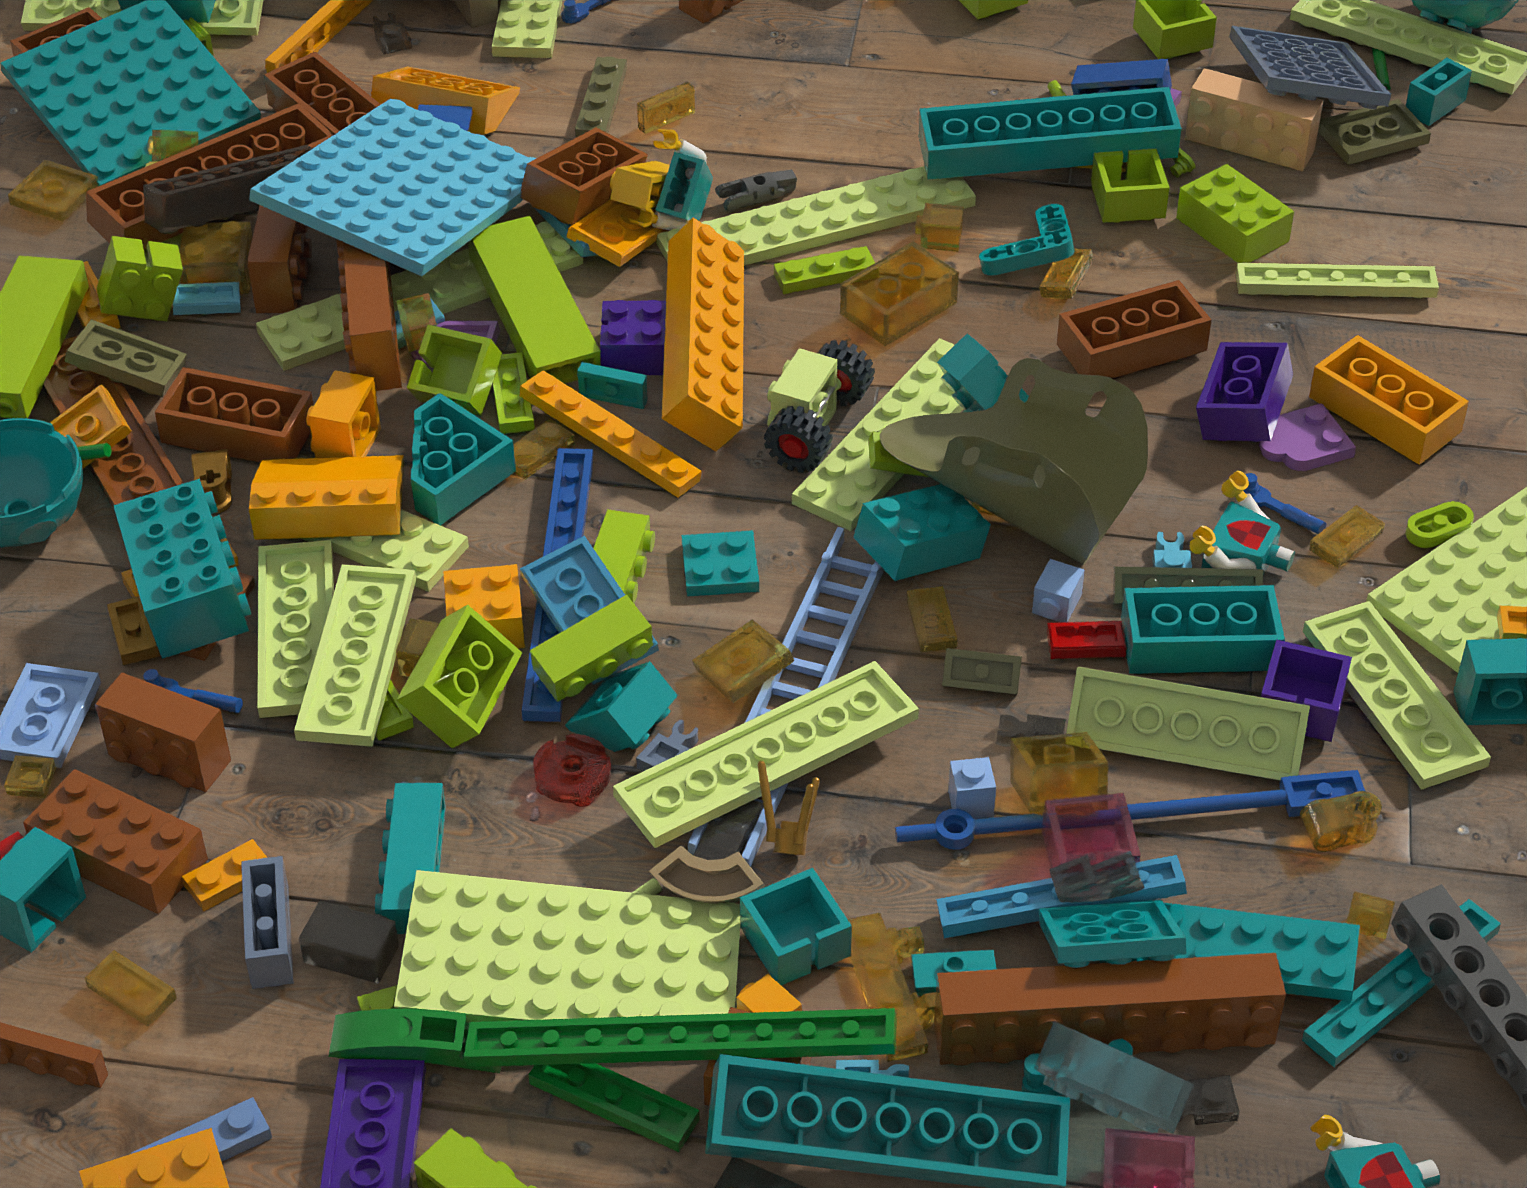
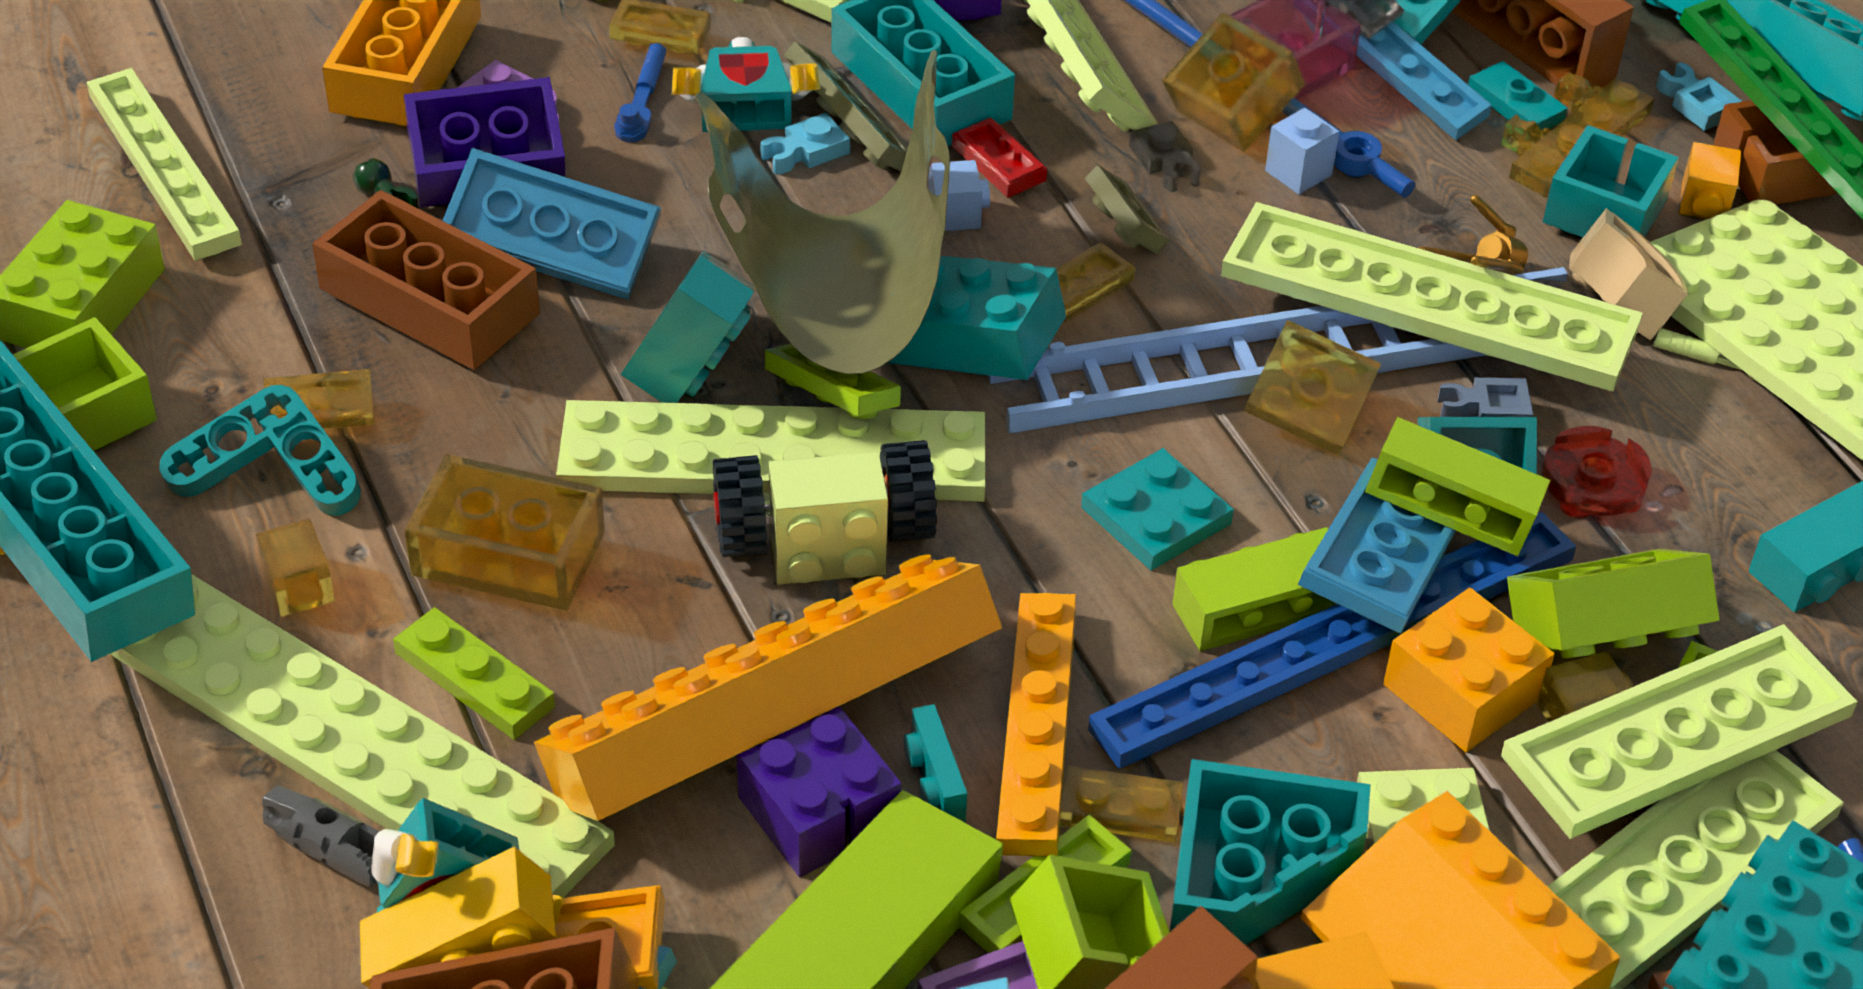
camera: 125 degrees left, 0 degrees up
none -> dark azure tile [443,148,661,300]

